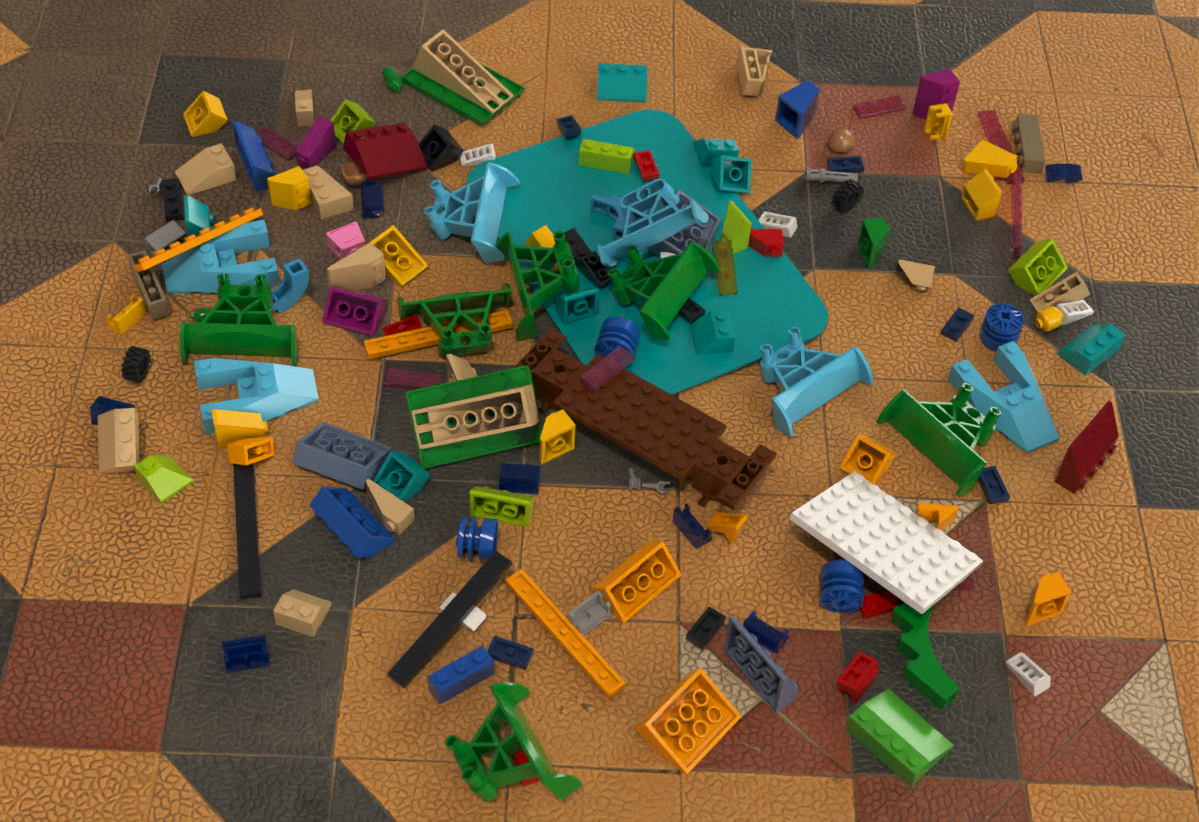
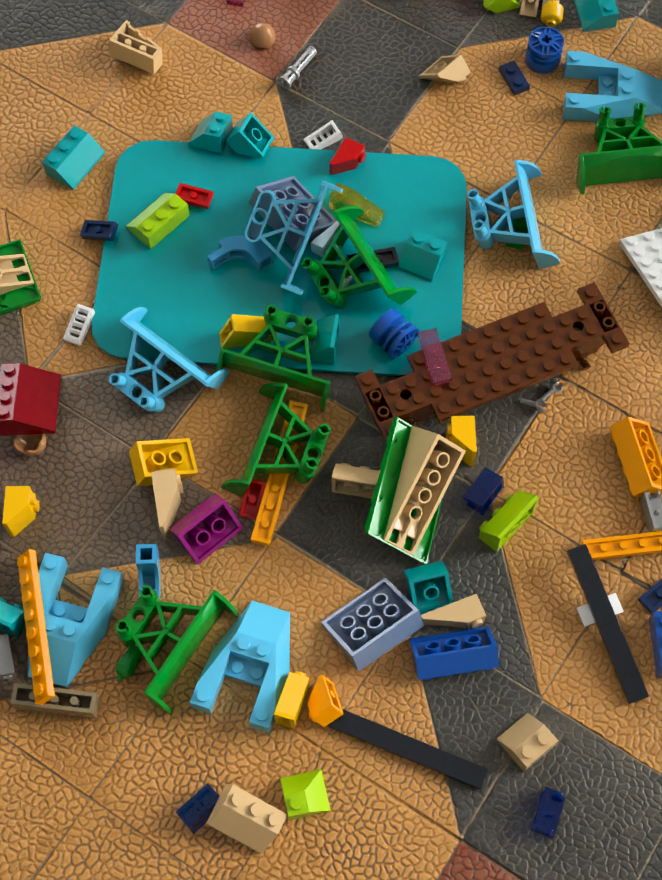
camera: 55 degrees left, 15 degrees up
yellow hinge [106,294,147,335] -> none
black tyre [121,346,151,383] -> none
tan wedge [303,165,354,219] -> none
bright pink torso [326,222,365,259] -> none
clear blue hinge [360,182,384,219] -> none
clear pink tile [384,368,444,390] -> none
black slope [419,124,464,172] -> none
blue wheel [456,515,498,561] -> none
black slope [564,228,611,287] -> none
clear blue hinge [672,503,712,549] -> none
light orange slope [706,512,748,544] -> none
lime slope [720,201,752,255] -> none
blue slope [775,80,820,139] -> none
dark blue plate [827,156,865,173] -> none
black tyre [832,179,864,212] -> none
light orange slope [839,434,897,485] -> none
green slope [858,217,890,270] -> none

